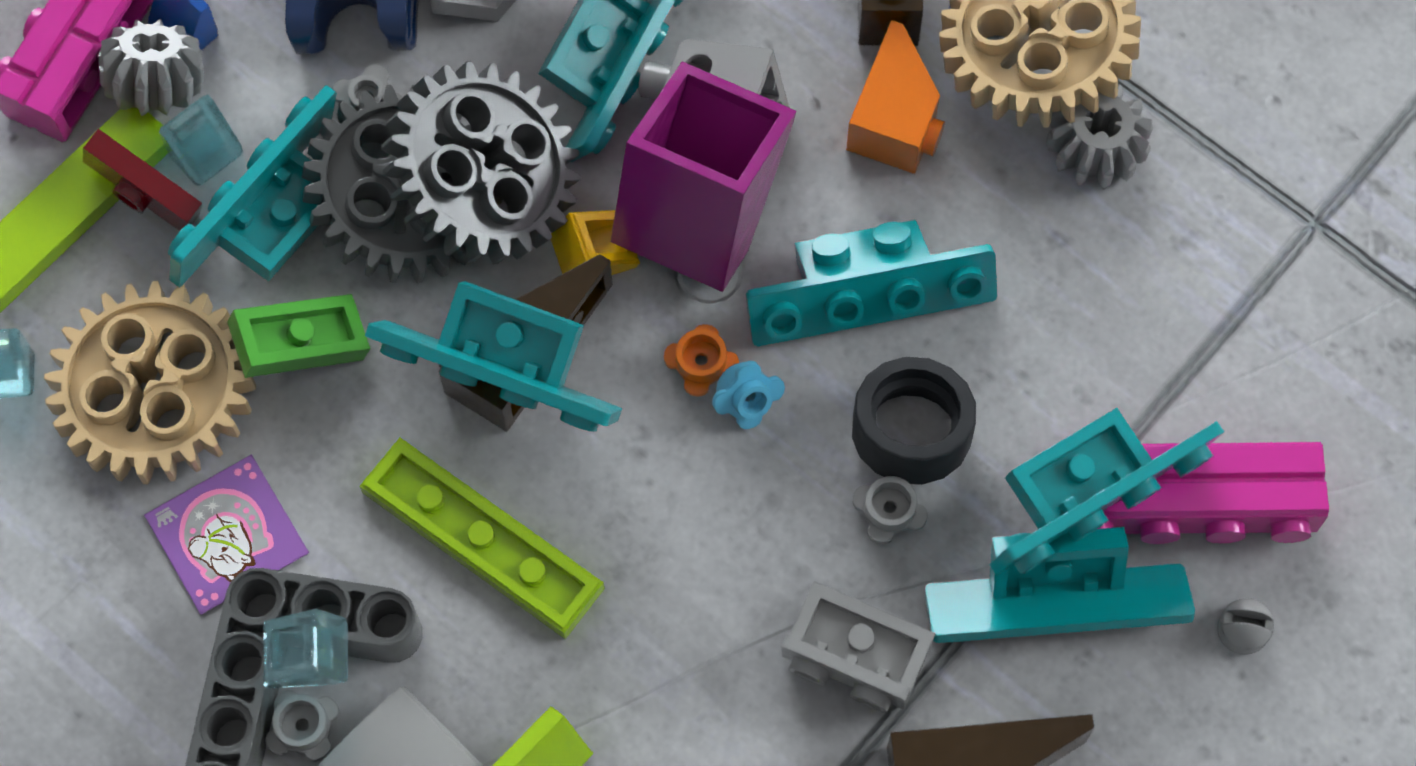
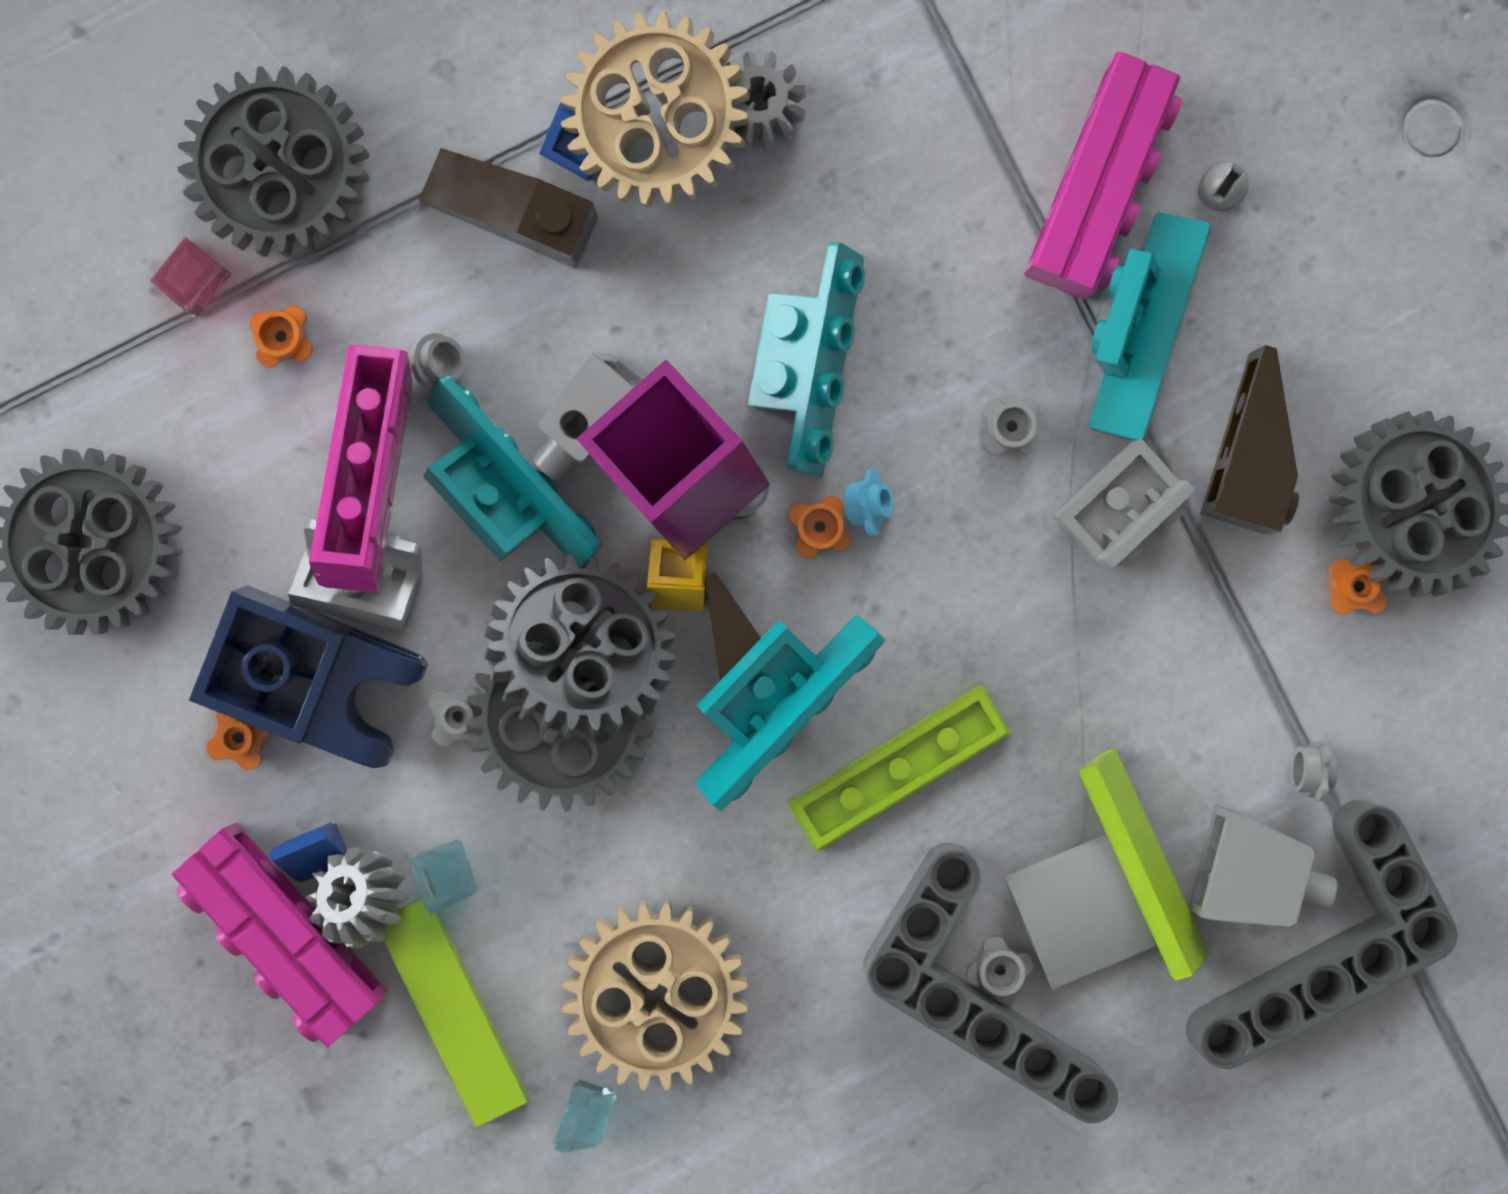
camera: 70 degrees left, 20 degrees up
dark red plate [83,129,202,231] -> none
sticker [144,454,309,615] -> none
teal bracket [168,85,337,288] -> none
bright green plate [227,294,370,378] -> none
clear light blue slope [264,609,348,688] -> none
orange slope [846,20,945,174] -> none
black tyre [852,357,976,485] -> none
teal bracket [989,407,1224,576] -> none

